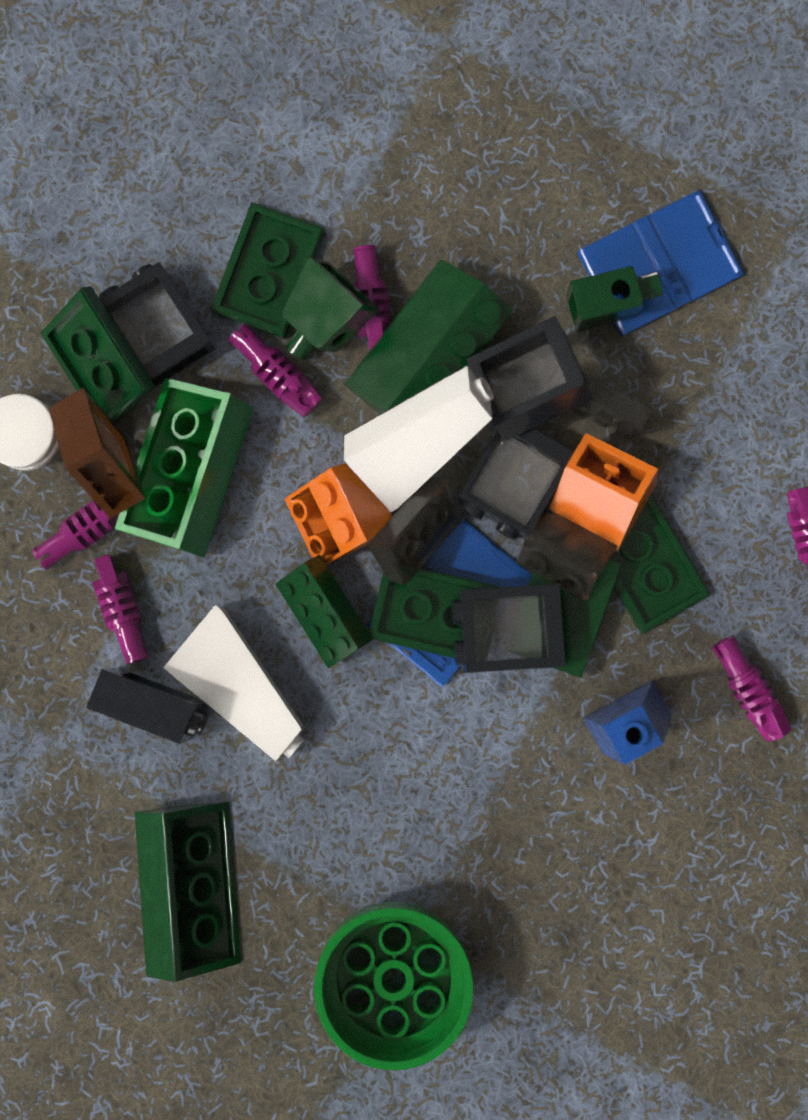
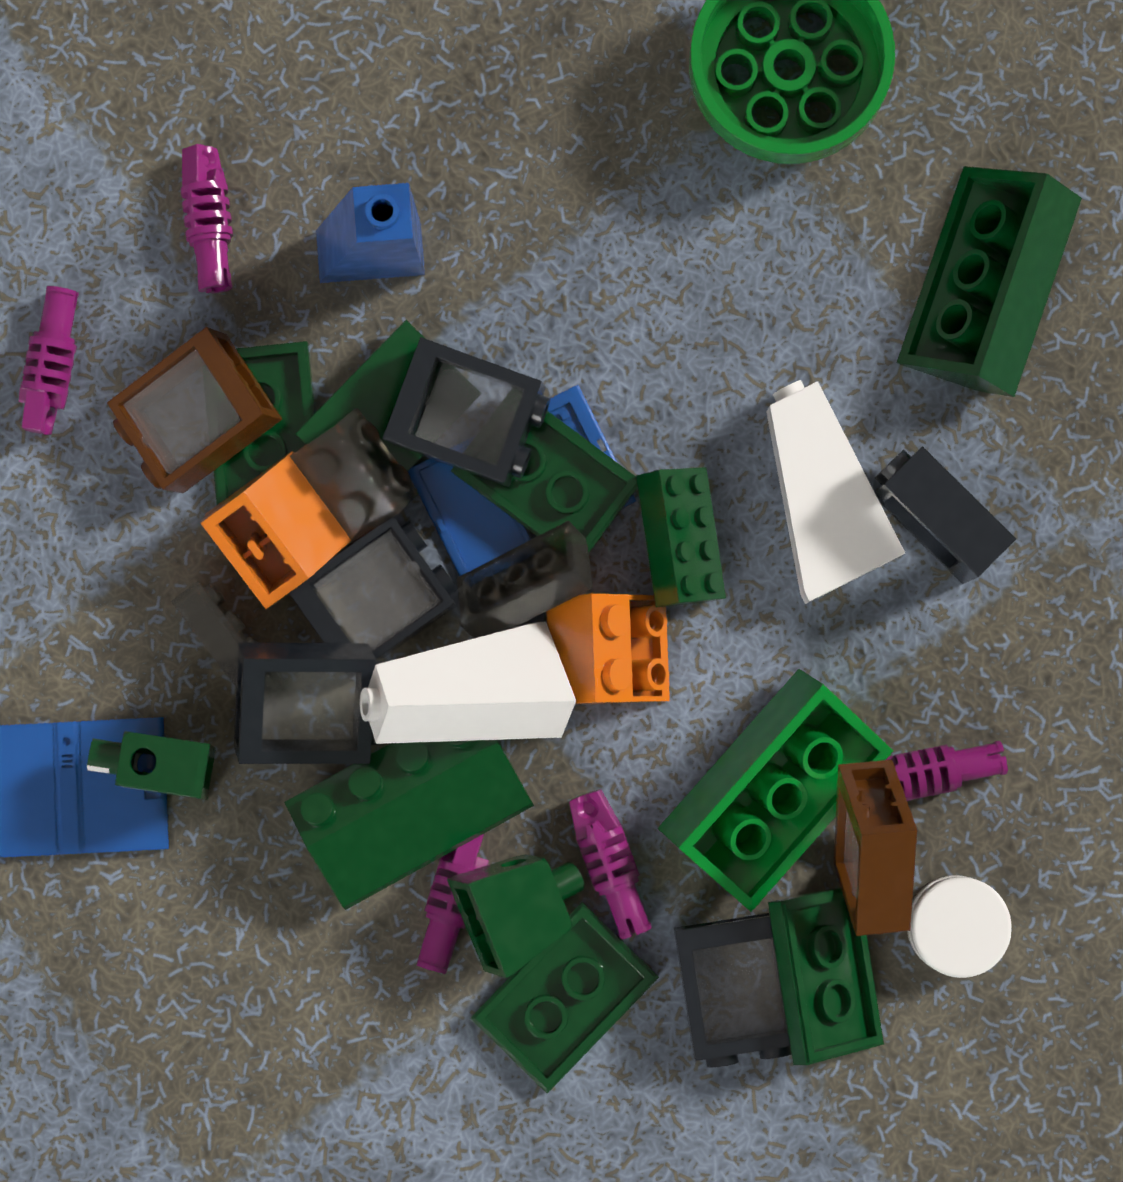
camera: 150 degrees left, 0 degrees up
magenta hinge [92,555,149,665] -> none
none -> window [107,327,282,493]

